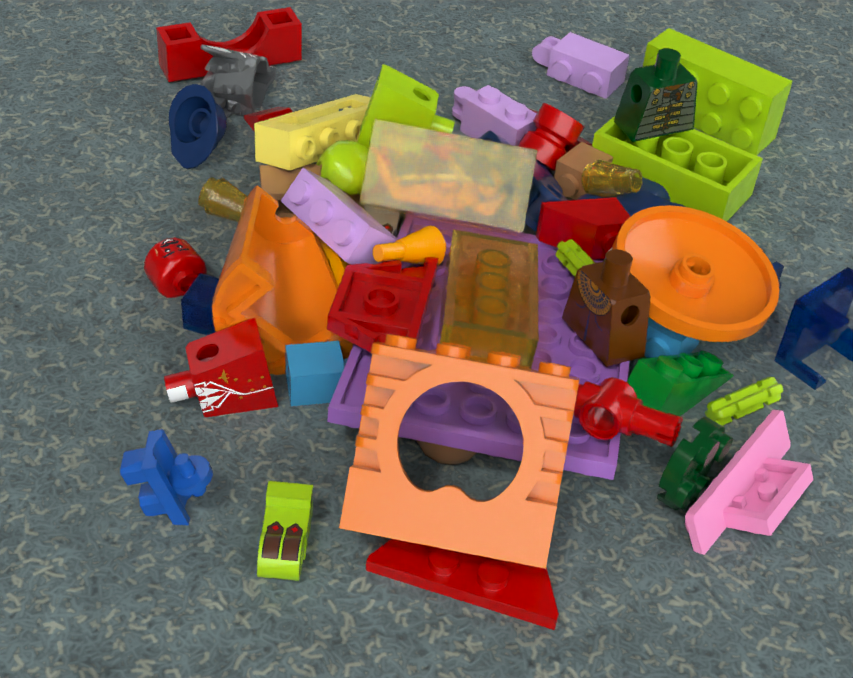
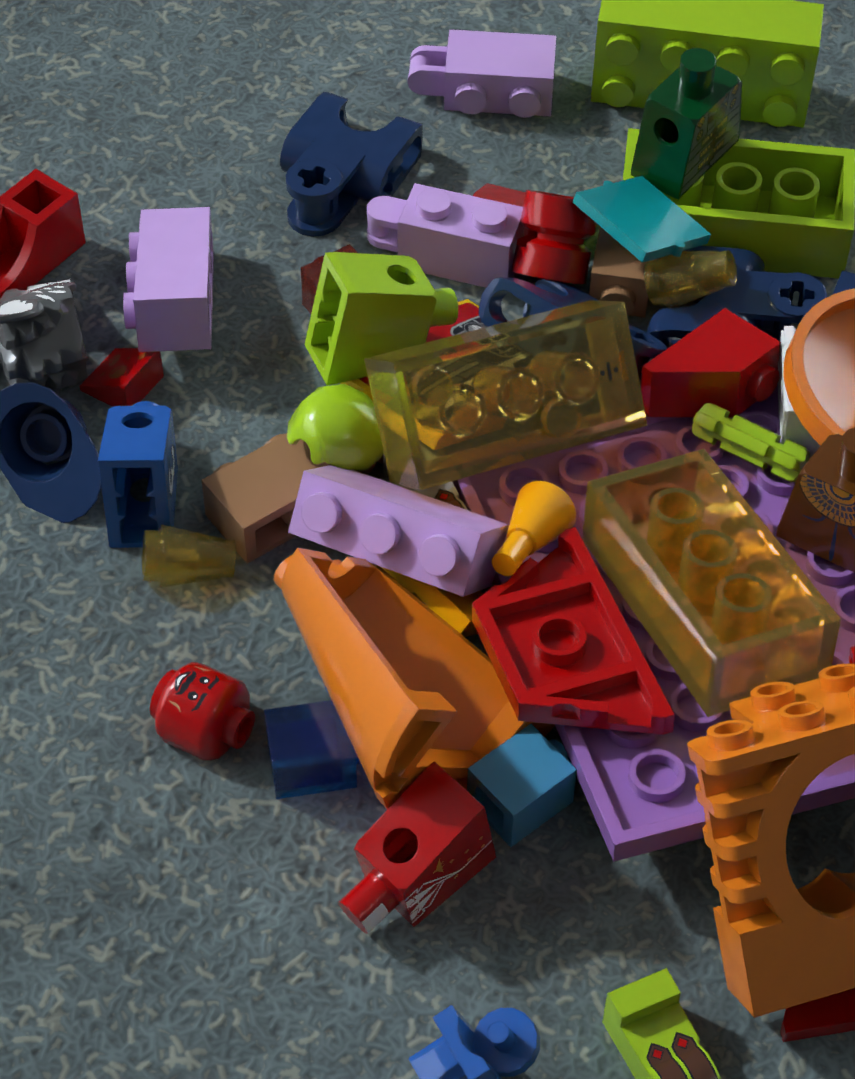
camera: 25 degrees left, 10 degrees up
light yellow brick [254,94,371,170] -> none
none -> blue torso [98,401,178,548]
none -> lavender brick [123,207,214,352]
none -> dark blue piece [280,92,423,237]
none -> teal piece [573,176,711,263]

